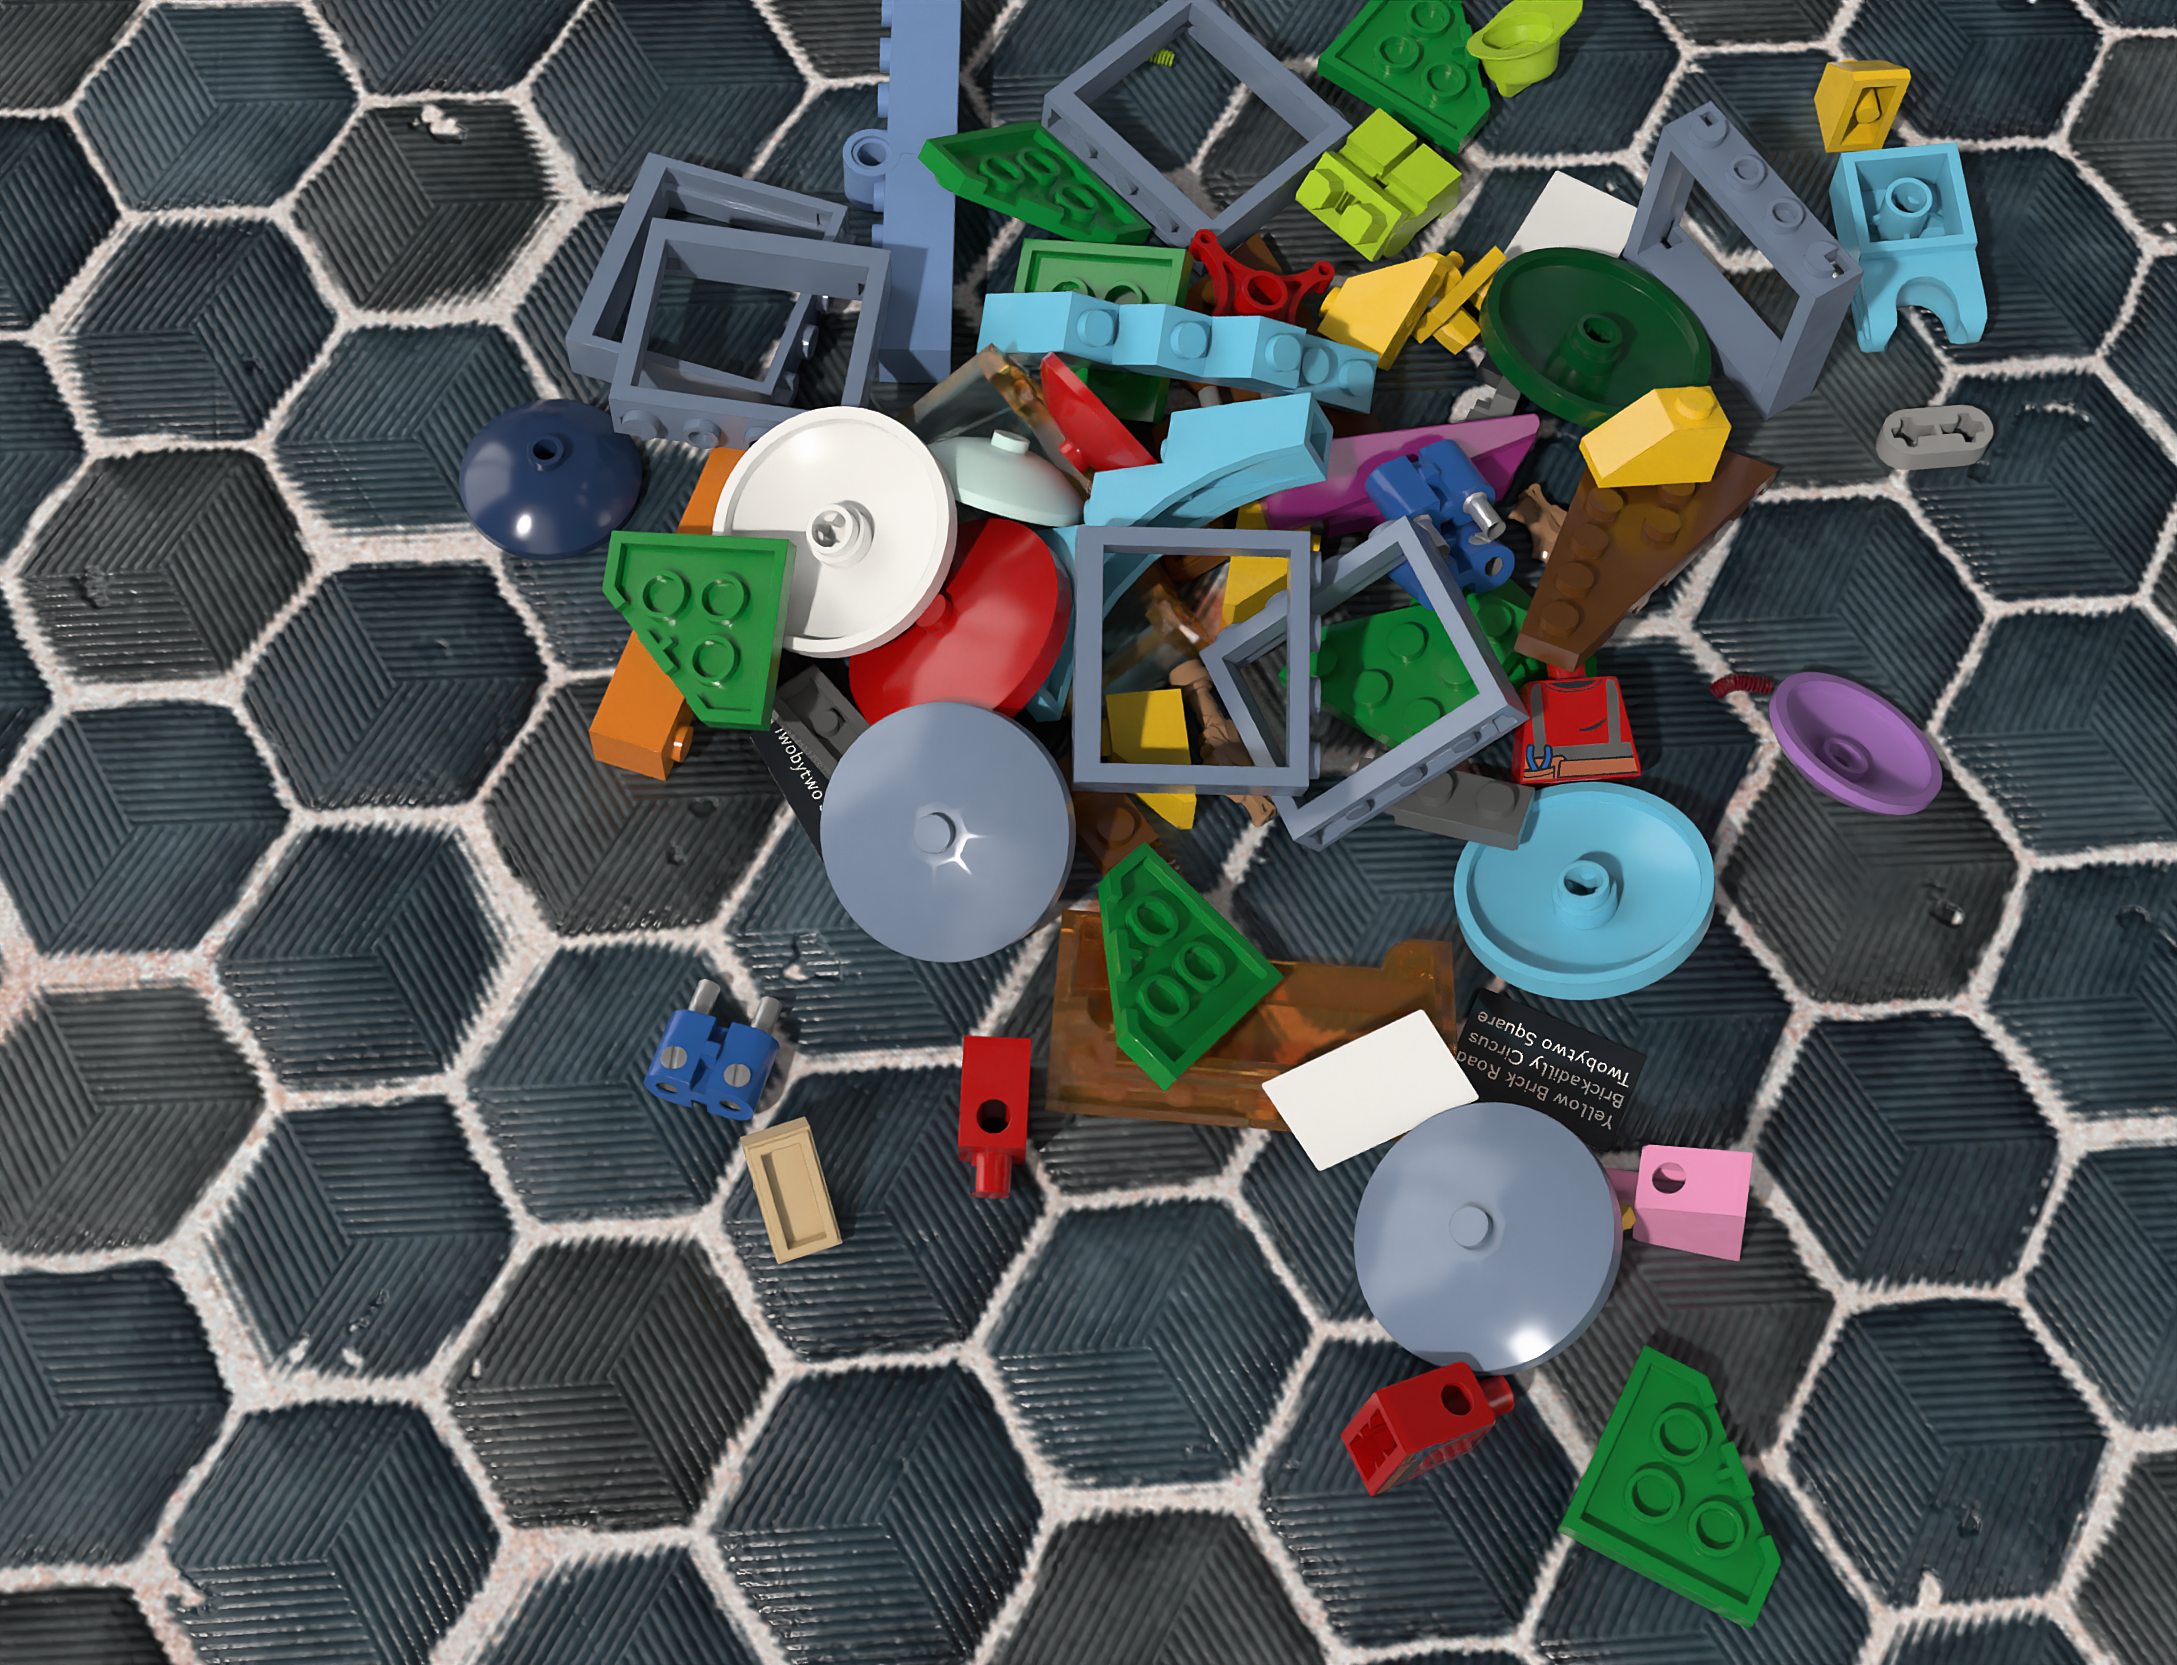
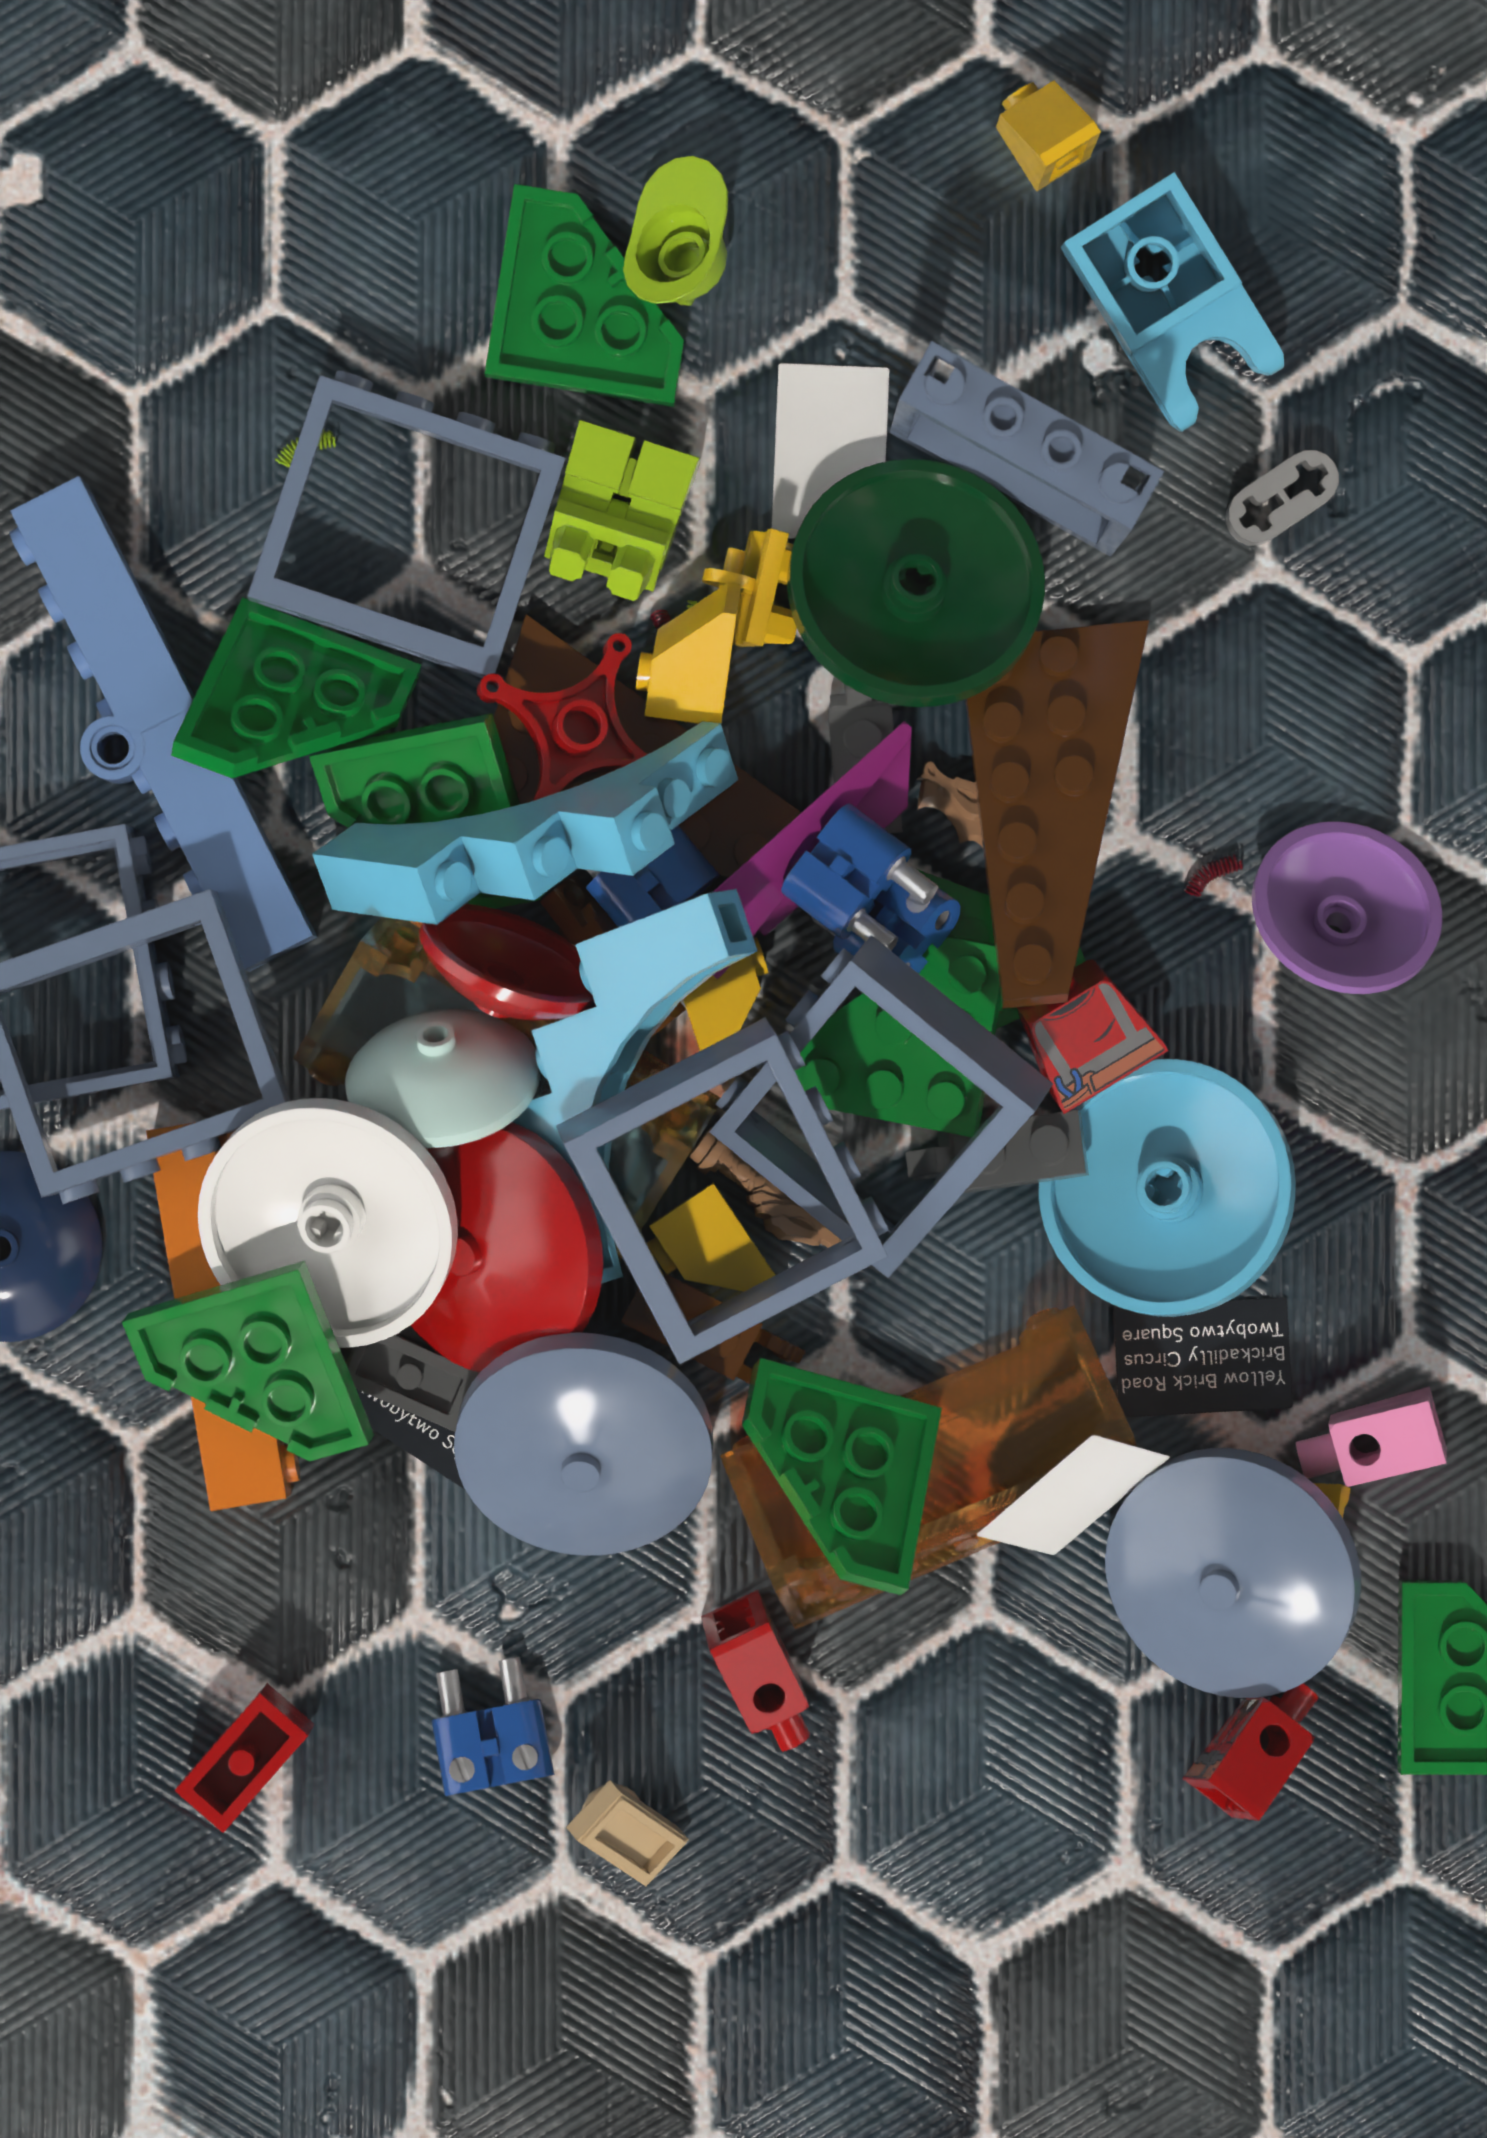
camera: 20 degrees left, 25 degrees up
yellow slope [1579,386,1731,488] -> none
none -> red brick [174,1683,315,1833]

